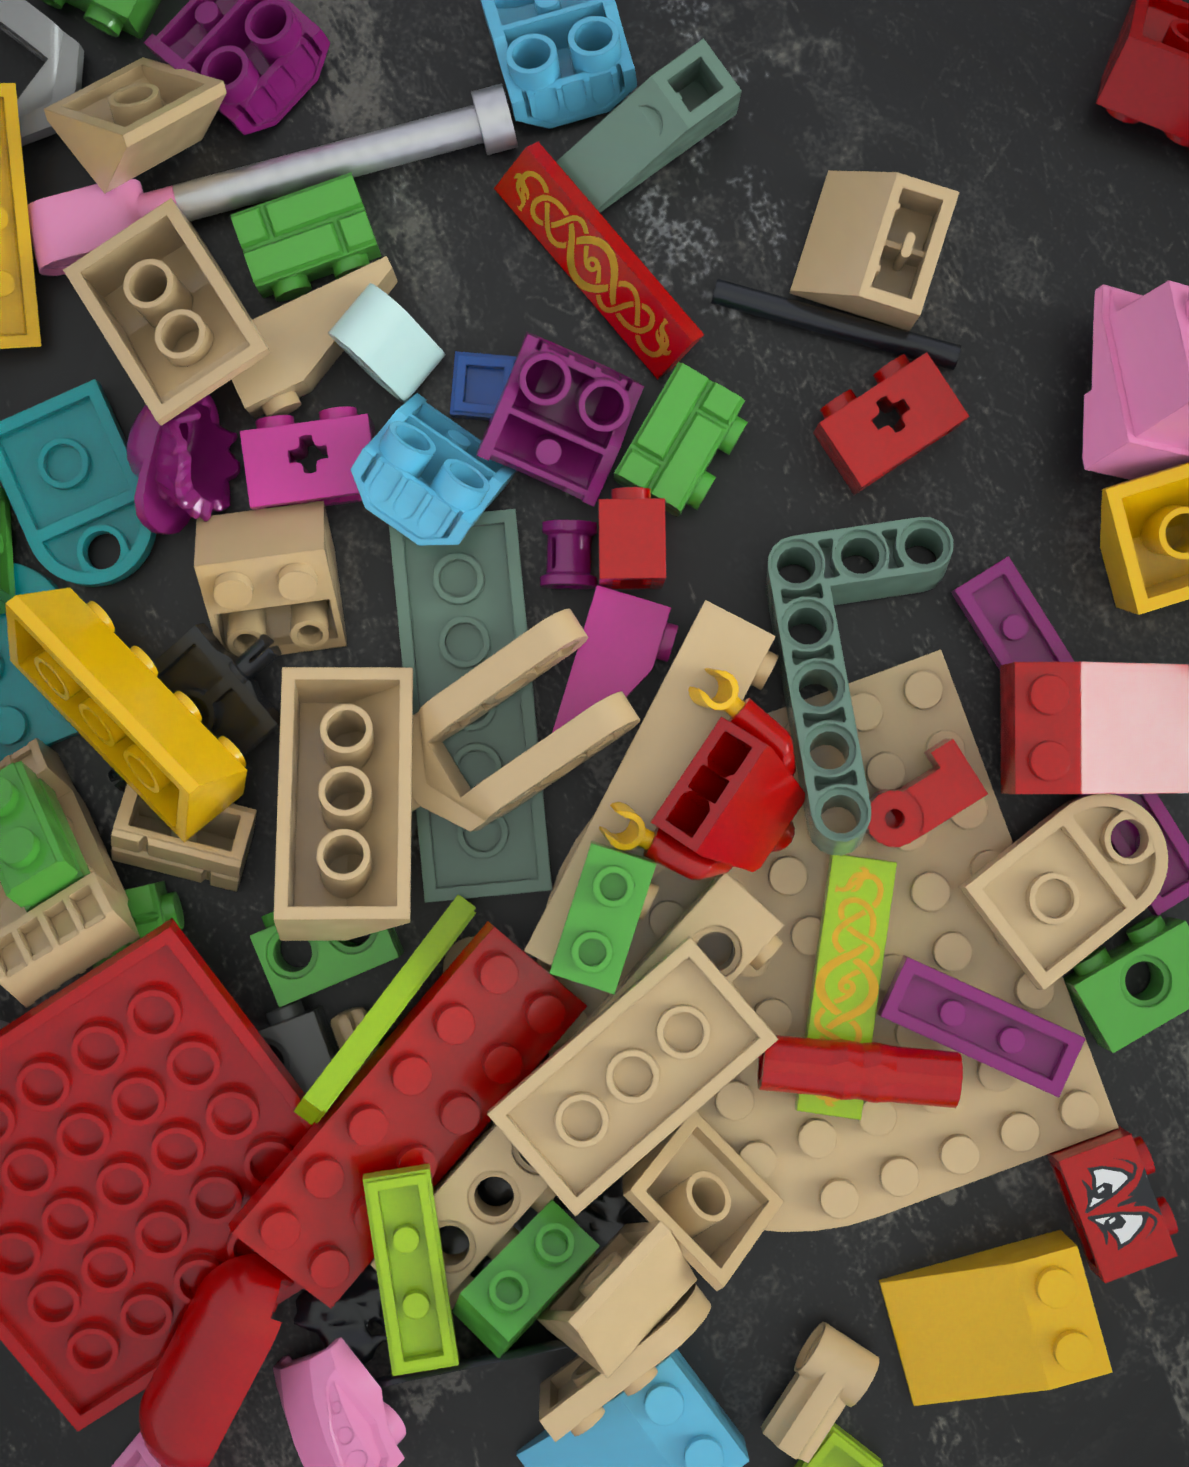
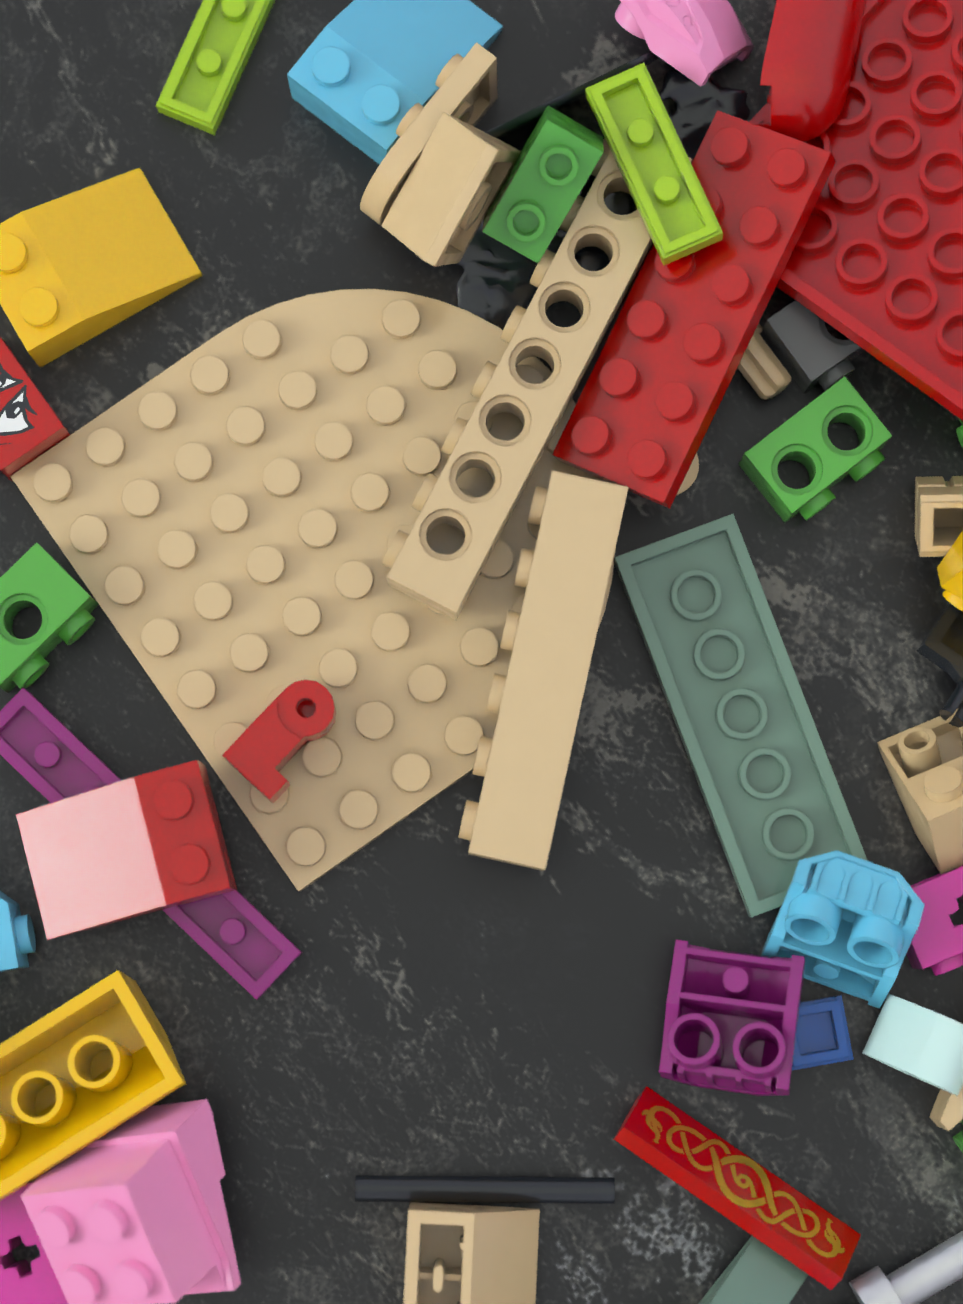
camera: 165 degrees right, 5 degrees down
tan slope [274,667,413,941] -> none
lime tile [294,894,476,1125] -> none
tan piece [412,609,640,832] -> none
tan plate [487,936,779,1216] -> none
magenta bush [540,520,597,590] -> none
bright green brick [549,841,656,994] -> none
dark pink slope [552,585,679,733] -> none
red brick [598,487,666,590] -> none
red torso [599,668,806,880] -> none
bright green brick [613,362,748,517] -> none
tan slope [622,1111,784,1291] -> none
red axle [757,1035,963,1108] -> none
tan piece [761,1322,880,1463] -> none
sand green beam [765,517,954,856] -> none
lime tile [795,855,897,1120] -> none
red brick [813,352,970,495] -> none
magenta plate [877,955,1086,1098] -> none
tan plate [959,794,1168,990] -> none

